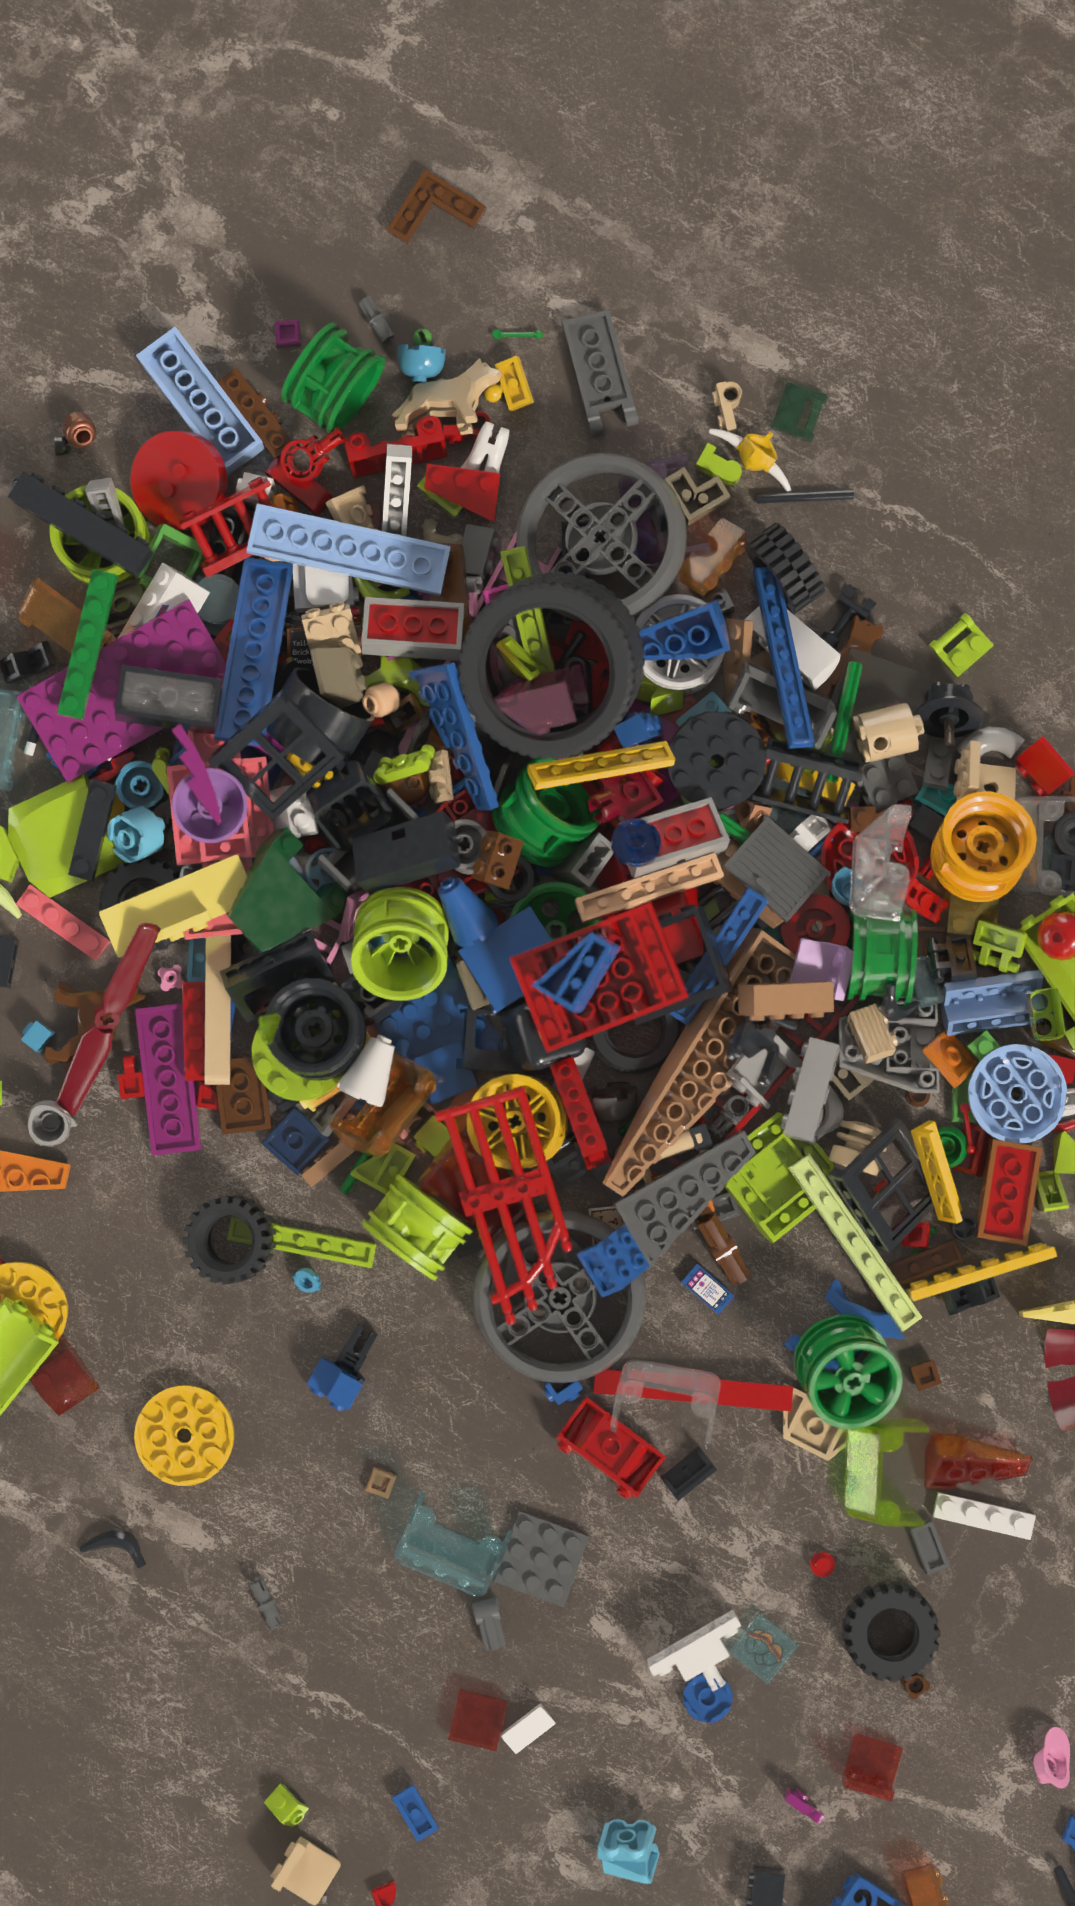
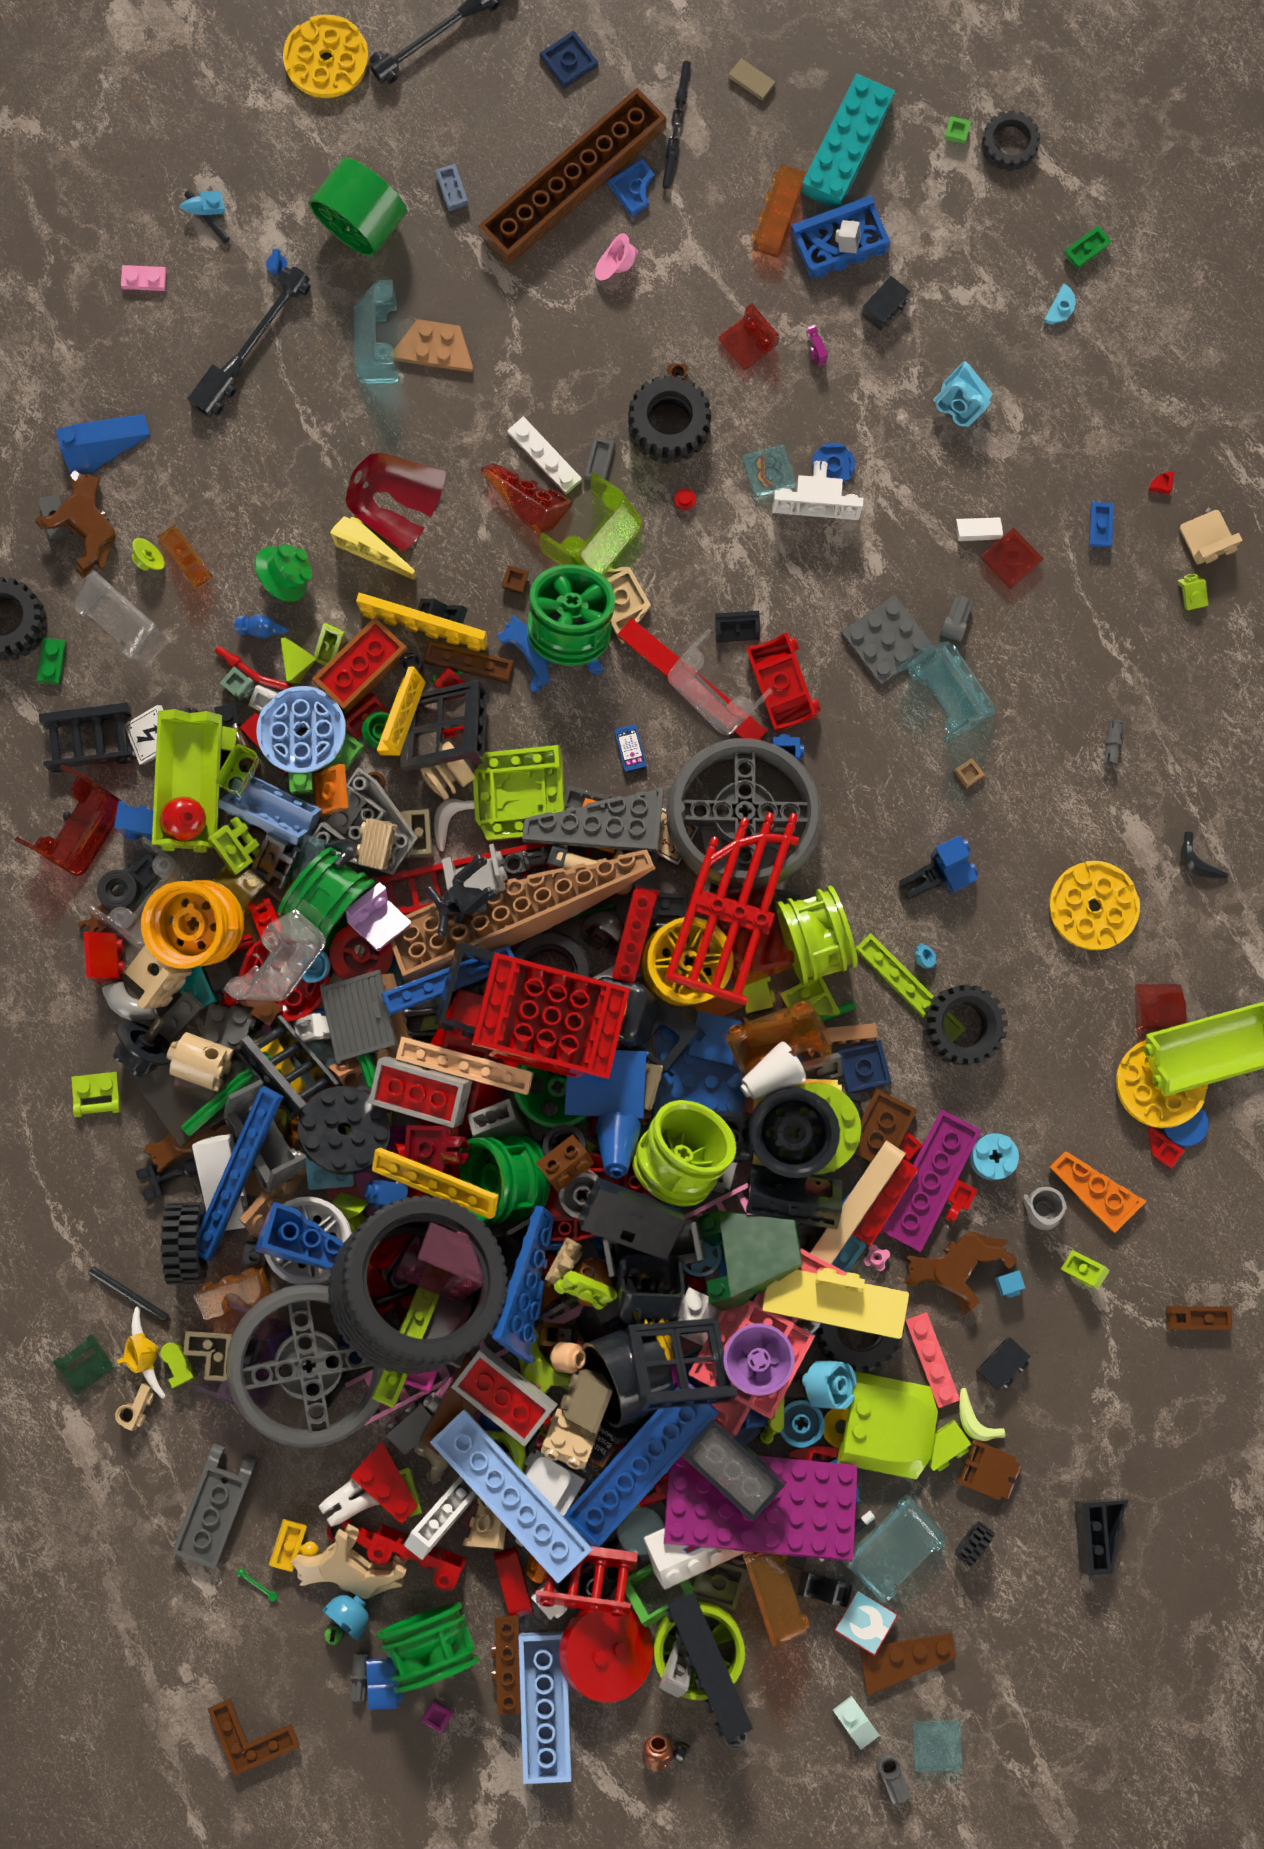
camera: 150 degrees left, 5 degrees down
dark red piece [56,923,160,1115] -> none
green plate [57,569,118,720] -> none
black plate [68,779,117,881] -> none
magenta slope [172,724,222,825] -> none
clear neon green slope [258,1014,281,1045] -> none
red pin [280,428,346,482] -> none
bright pink tile [338,889,369,942] -> none
lime slope [496,635,544,681] -> none
blue wedge [532,933,620,1013] -> none
blue bracket [577,1225,650,1297] -> none
clear blue tile [611,819,662,867] -> none
reddish brown piece [696,1212,751,1286] -> none
medium nougat brick [738,981,834,1021] -> none
light grey wedge [781,1037,840,1145] -> none
yellowish green tile [788,1153,923,1332] -> none
red hinge [960,1102,976,1154] -> none
none -> blue brick [367,1658,403,1710]
none -> medium azure brick [969,1133,1019,1181]

